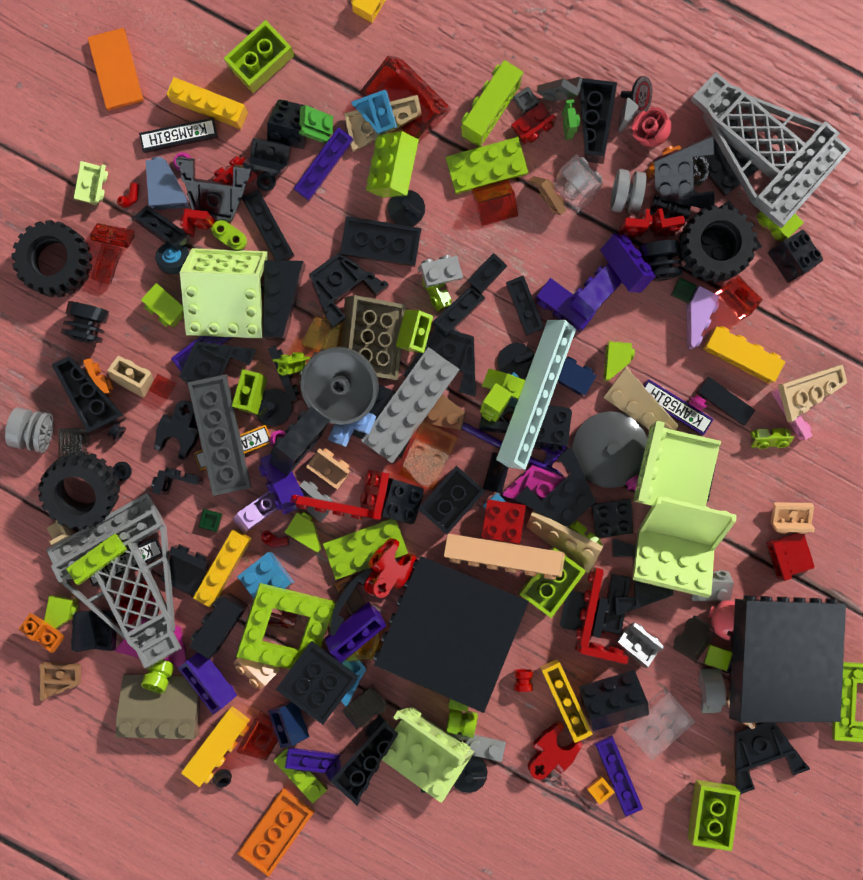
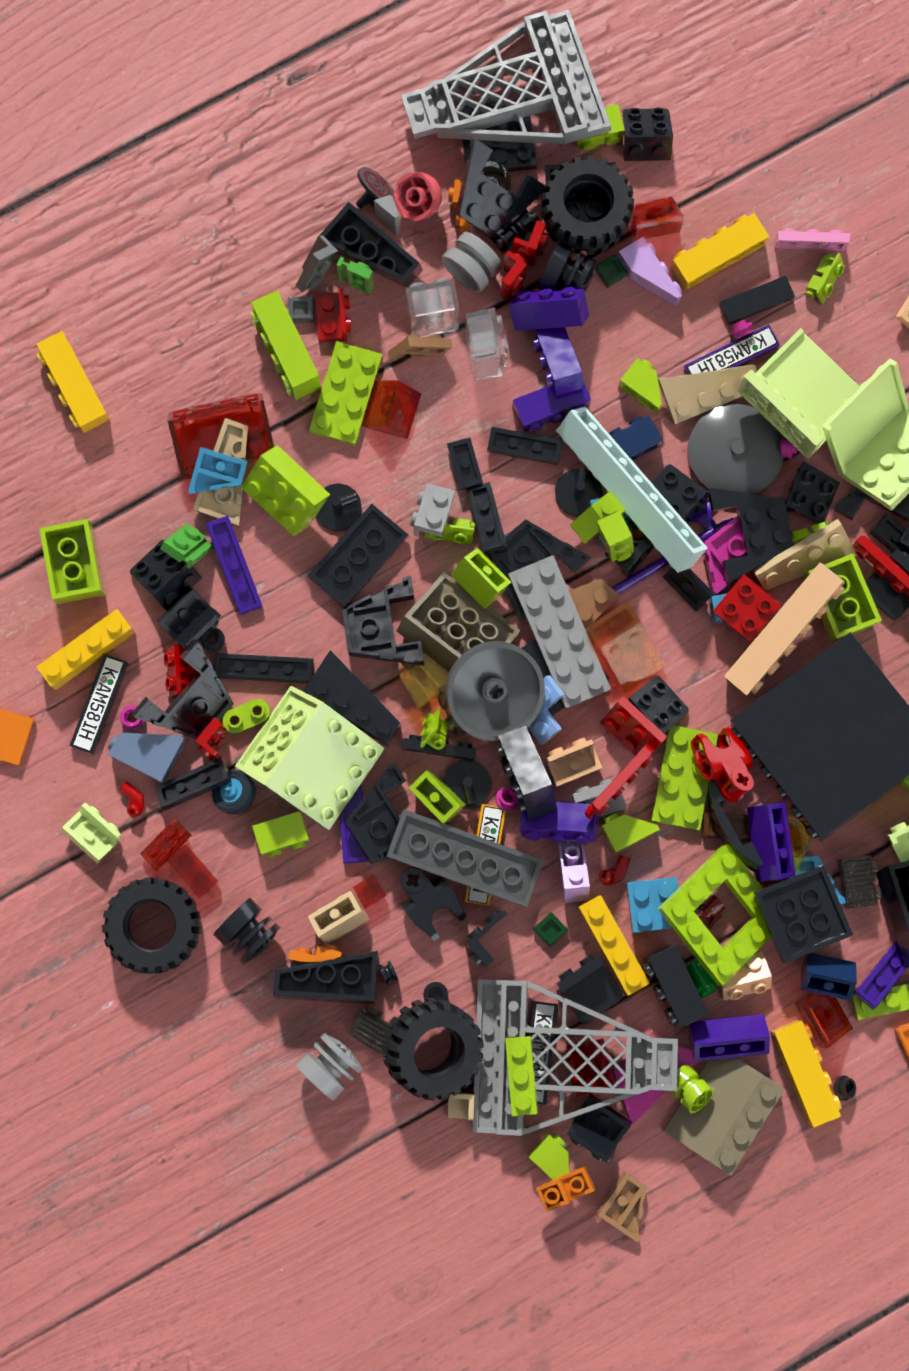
camera: 60 degrees left, 5 degrees down
black brick [418,465,485,535] -> none
tan wing [778,365,847,422] -> none
none -> clear brick [465,308,509,381]
none -> green cone [686,960,718,999]

